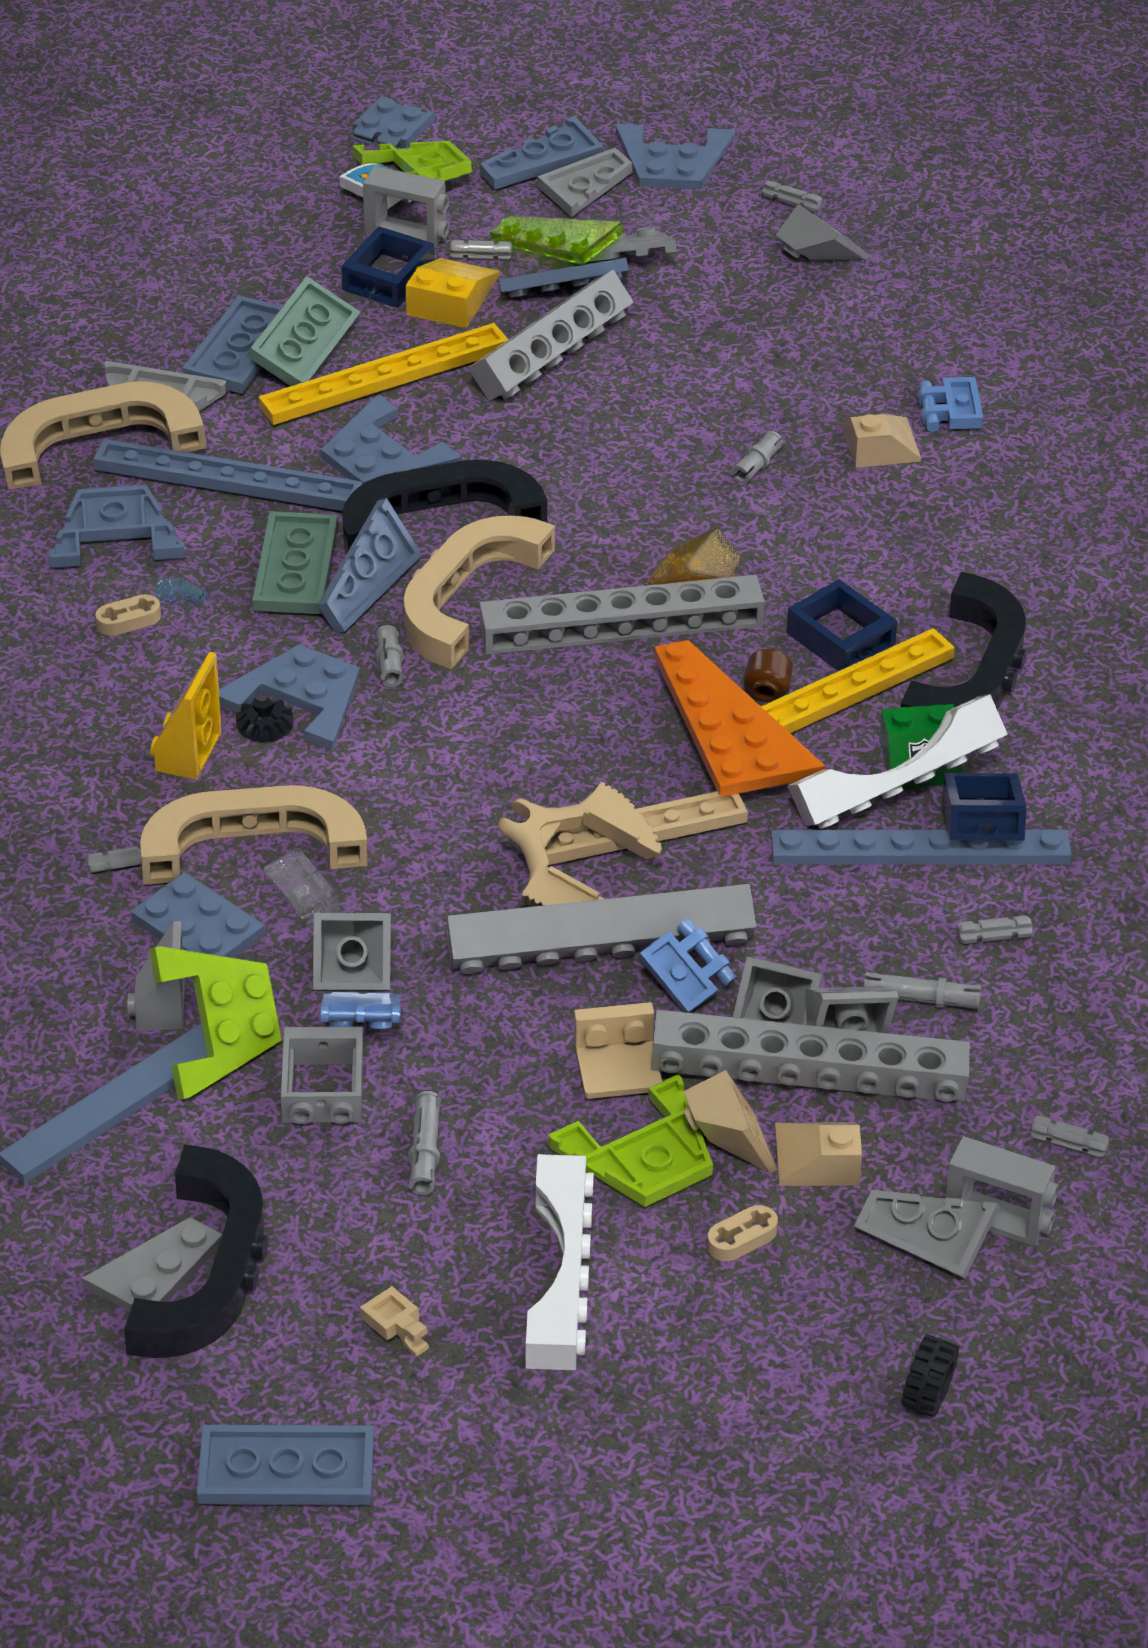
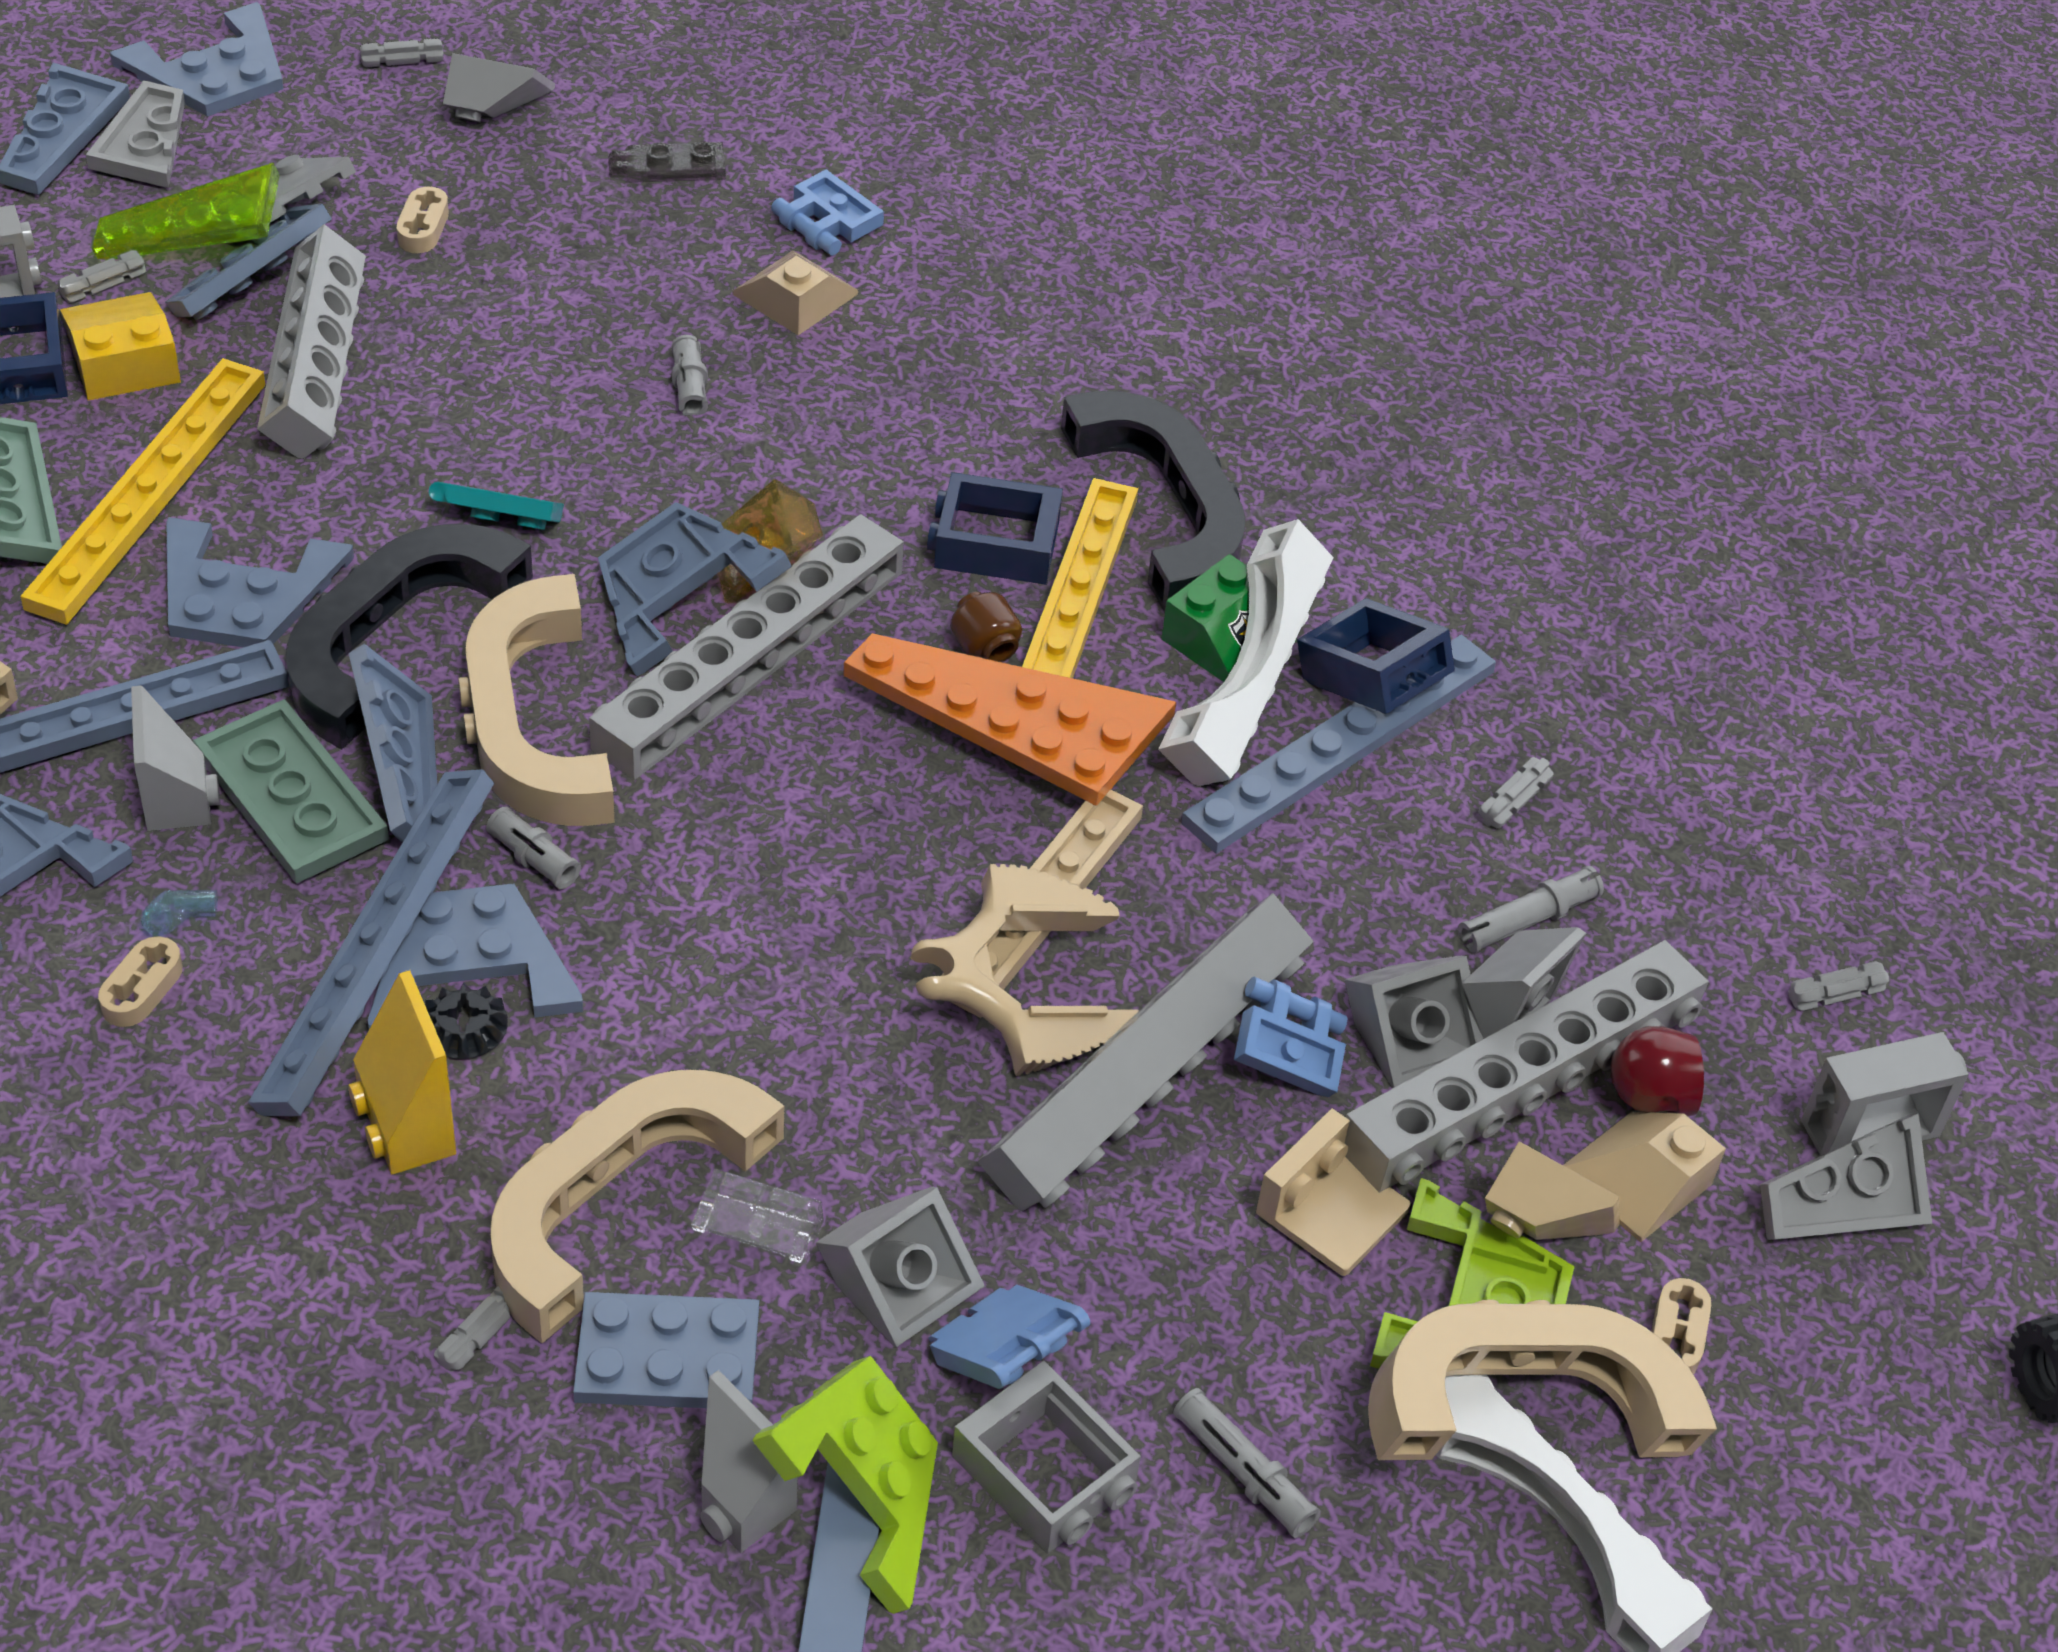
camera: 45 degrees left, 5 degrees up
none -> light grey slope [131,686,220,831]
none -> sand blue plate [248,769,494,1116]
none -> tan beam [396,187,449,253]
none -> teal hinge [428,482,564,530]
none -> sand blue wing [598,502,792,676]
none -> clear smoke hinge [608,141,726,183]
none -> tan arch [1368,1300,1717,1460]
none -> dark red helmet [1611,1026,1704,1117]

